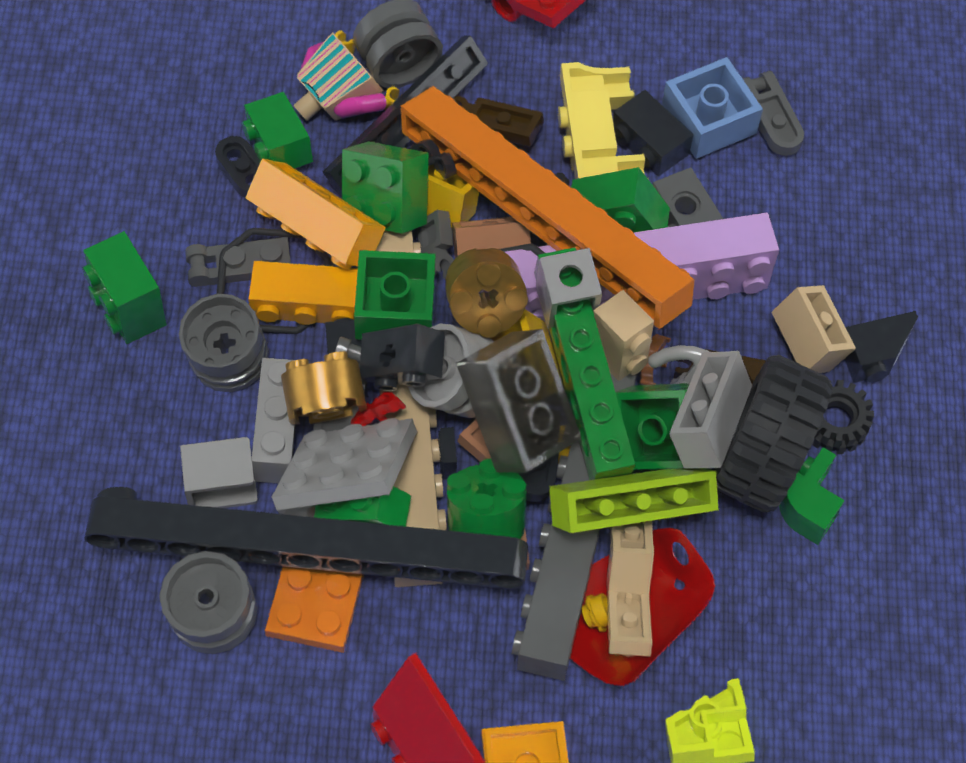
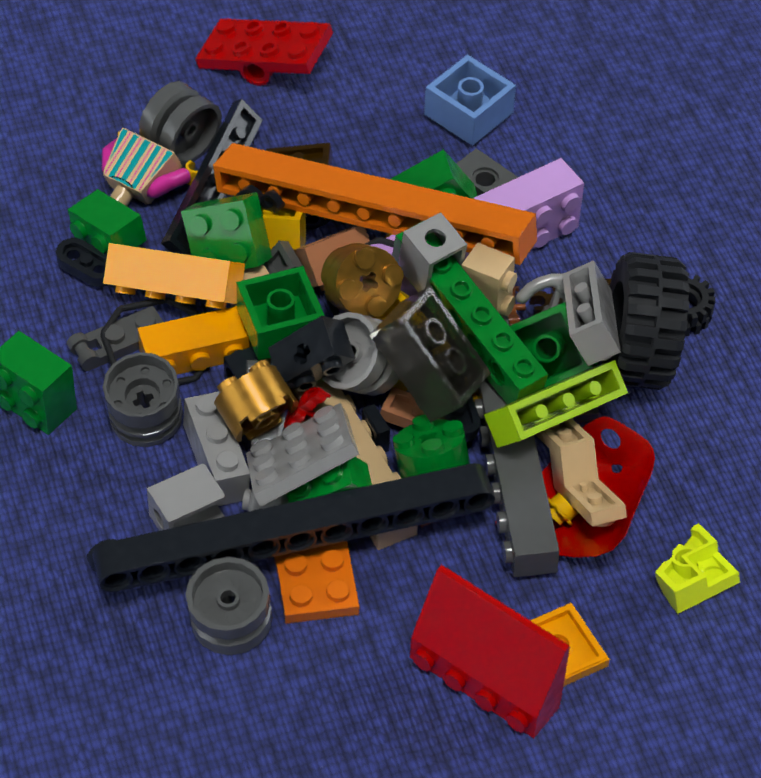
camera: 20 degrees left, 10 degrees down
light yellow bracket [558,62,649,180] -> none
black brick [613,90,693,177] -> none
dark grey plate [742,70,804,156] -> none
tan brick [772,285,856,373] -> none
green brick [779,447,845,545] -> none
black slope [844,311,918,383] -> none

